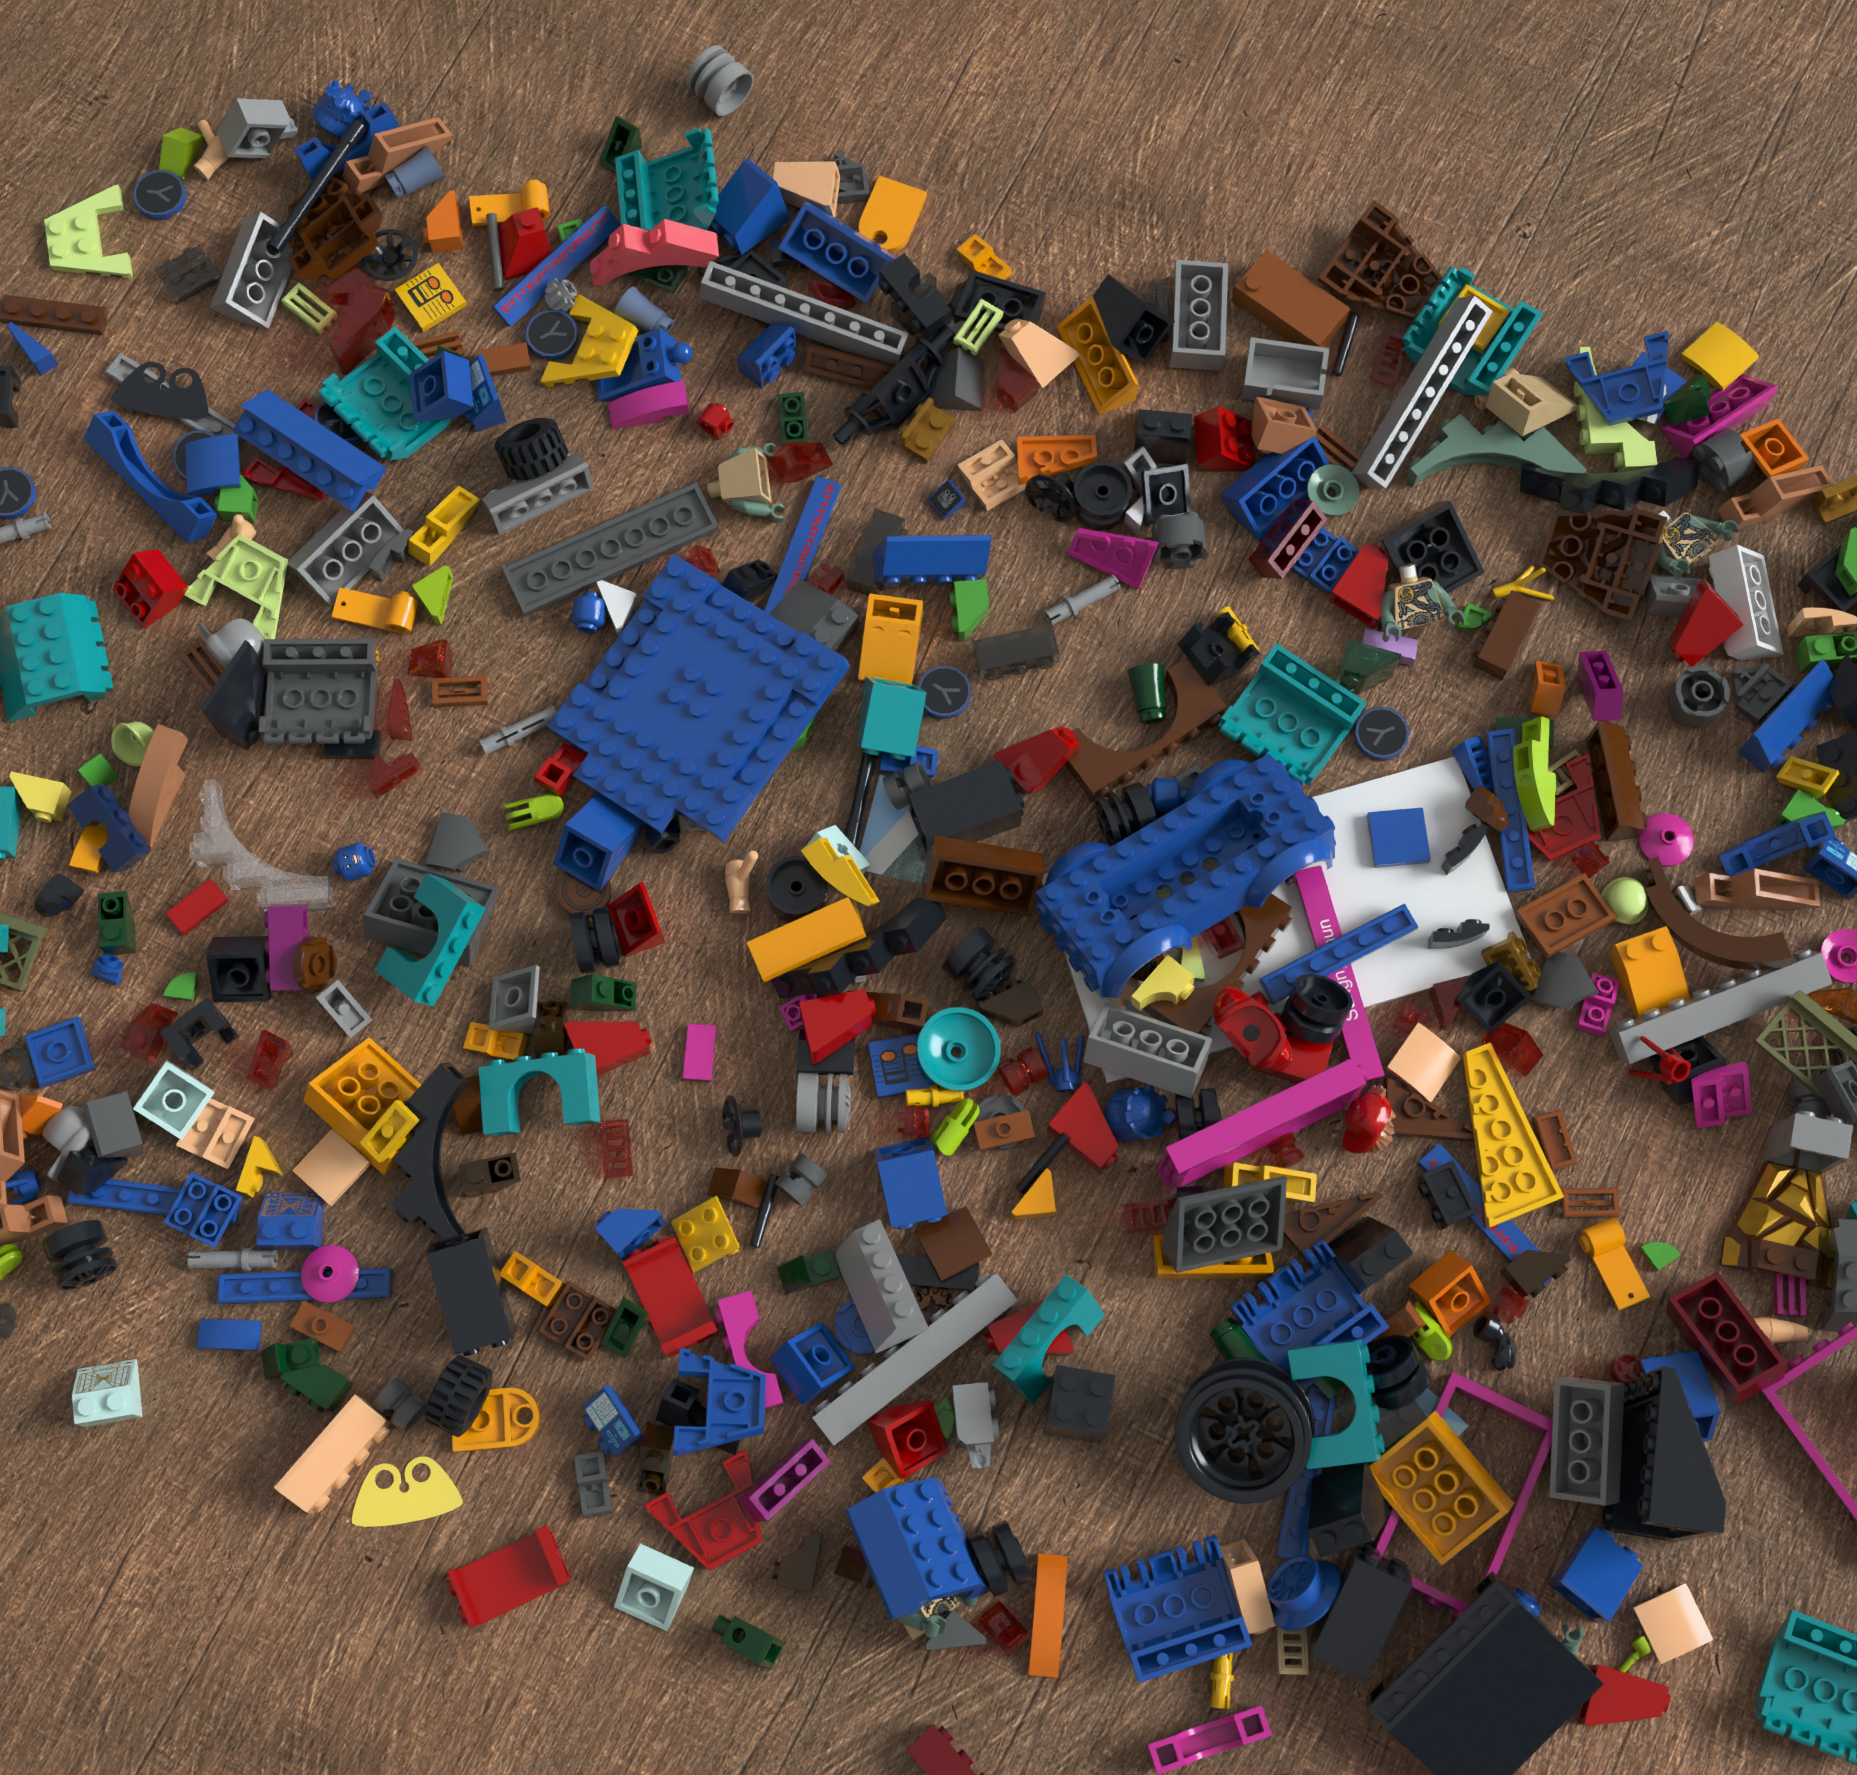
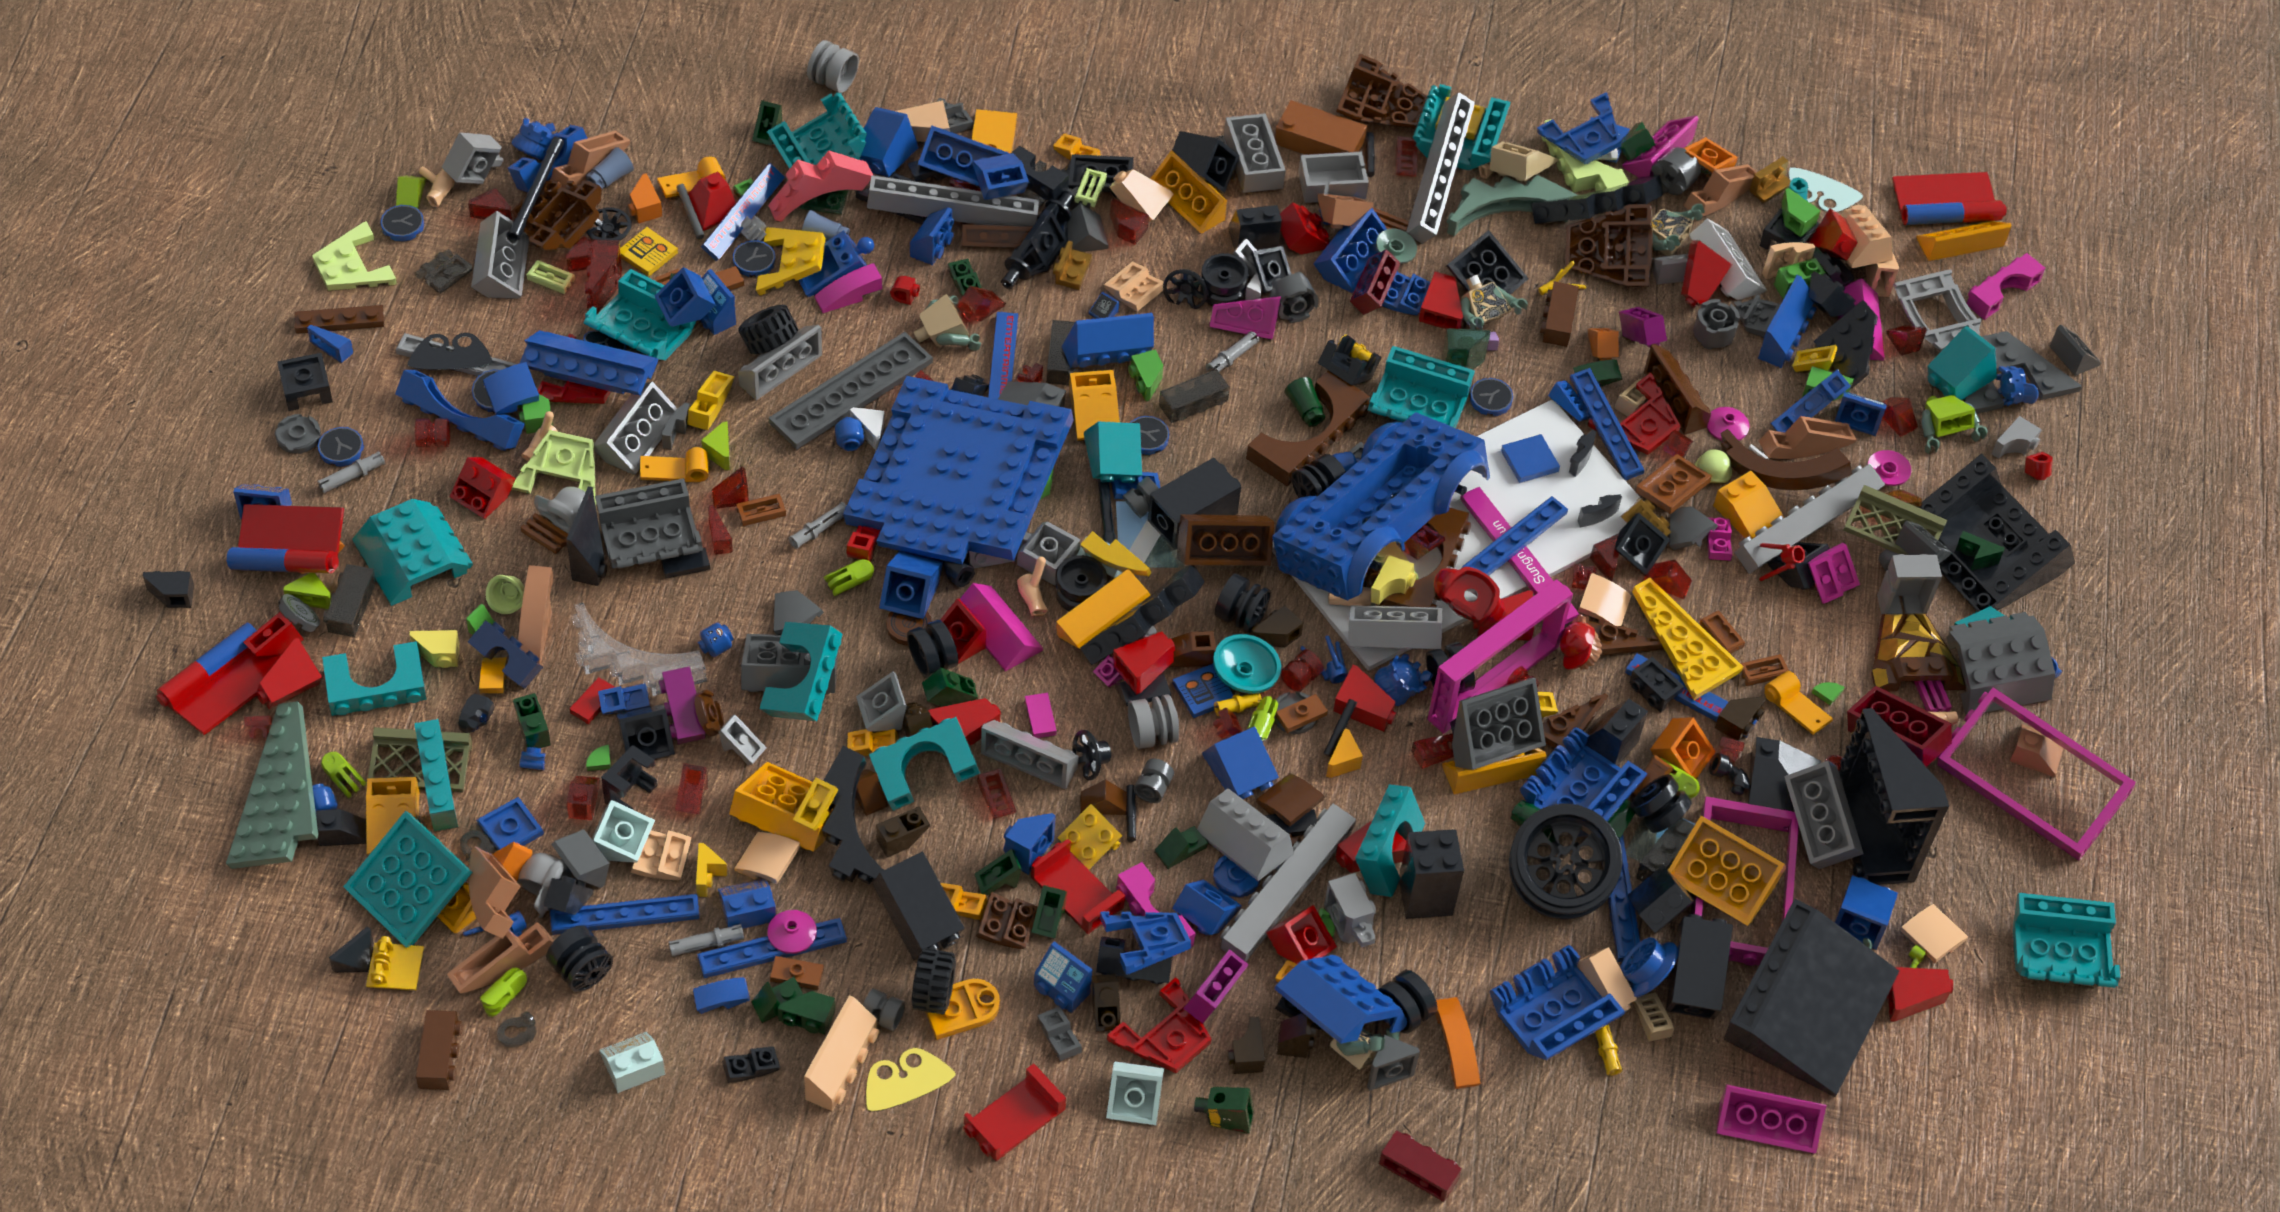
camera: 20 degrees left, 20 degrees down
blue slope [164,1172,243,1248] -> none
clear red slope [368,752,422,799] -> none
clear red slope [978,1600,1031,1656] -> none
red slope [993,726,1081,795] -> none
orange wing [1016,435,1097,485] -> none
dark pink arch [1145,1705,1272,1775] -> none
black wheel [1281,974,1353,1044] -> none
teal arch [1288,1339,1385,1469] -> none
bright green tile [1456,603,1492,631] -> none
reddish brown rock [1465,786,1508,832] -> none
lime slope [1513,716,1556,832] -> none
yellow slope [1681,322,1758,391] -> none
none -> clear red wheel [415,418,450,448]
none -> clear red slope [468,188,513,221]
none -> blue slope [598,683,651,715]
none -> black slope [722,1046,780,1083]
none -> dark pink slope [960,583,1043,672]
none -> blue slope [972,153,1029,200]
none -> dark green slope [974,849,1022,896]
none -> light grey slope [981,720,1079,790]
none -> light grey hinge [1017,522,1081,585]
none -> black slope [1748,737,1821,812]

